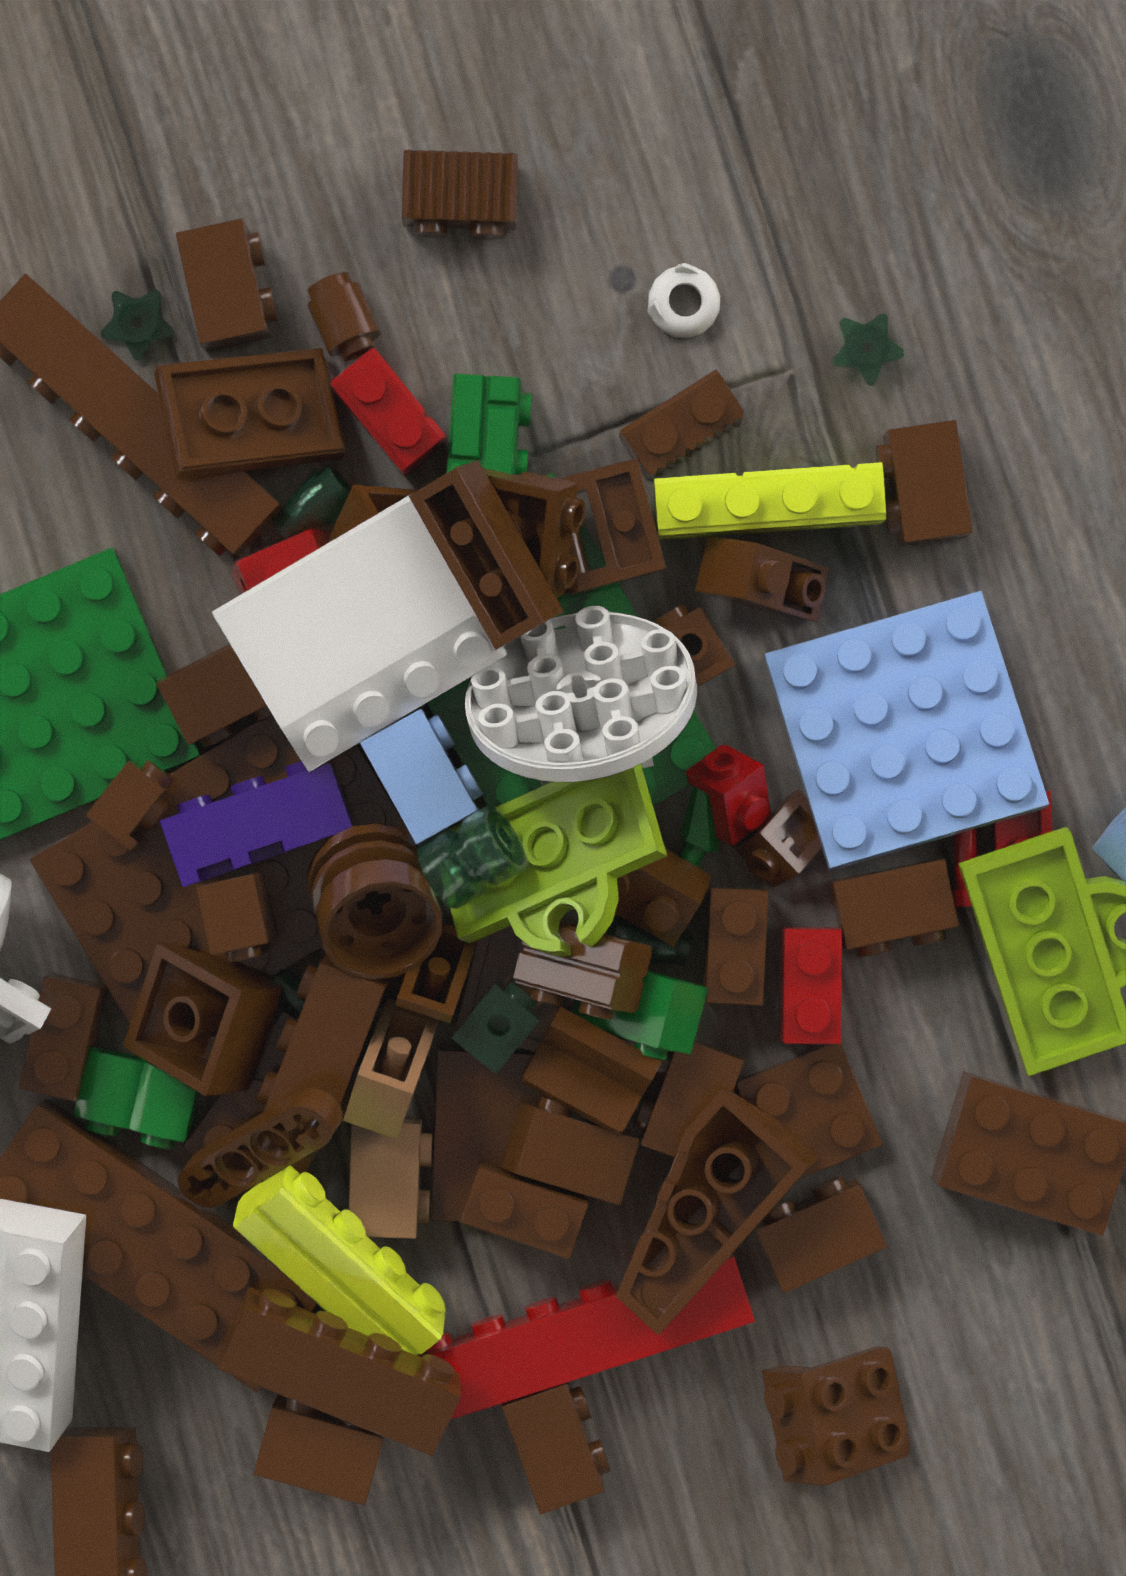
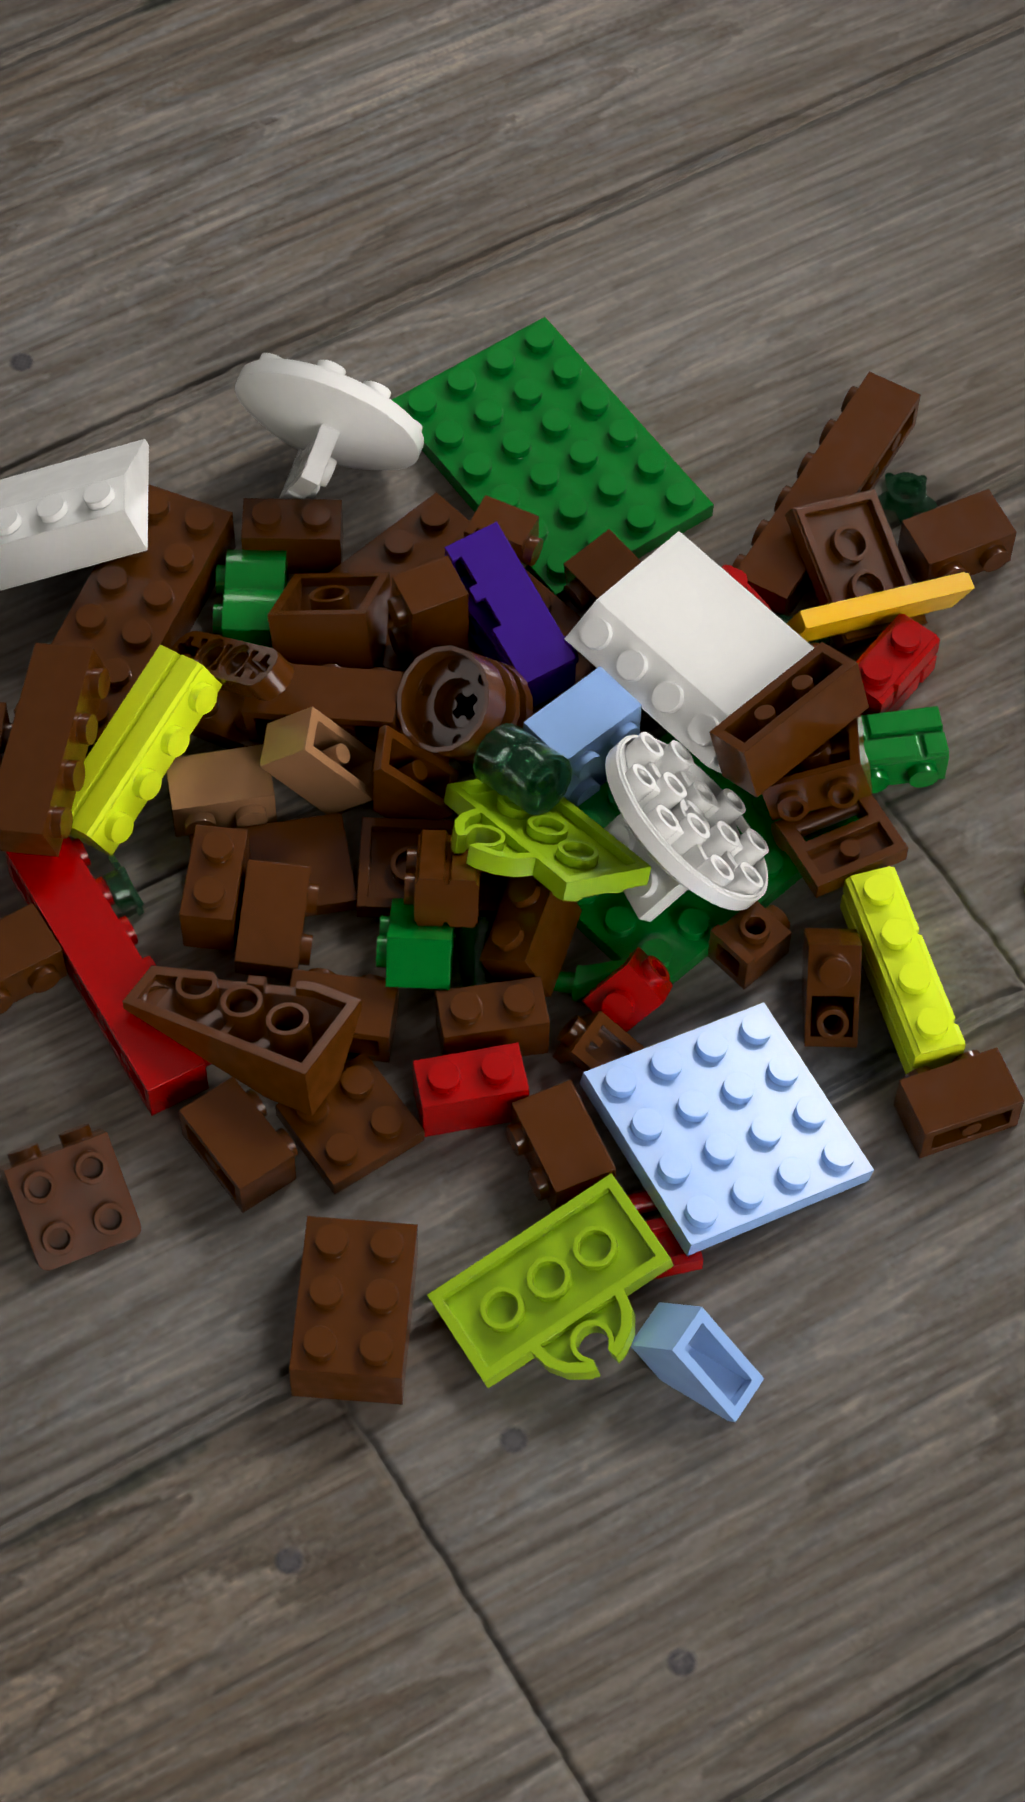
camera: 80 degrees right, 30 degrees down
reddish brown brick [307,272,381,361] -> none
clear green brick [451,981,540,1074] -> none
reddish brown panel [522,1007,662,1135] -> none
reddish brown brick [619,369,744,481] -> none
none -> clear green plate [102,855,144,916]
none -> yellow tile [786,572,975,642]

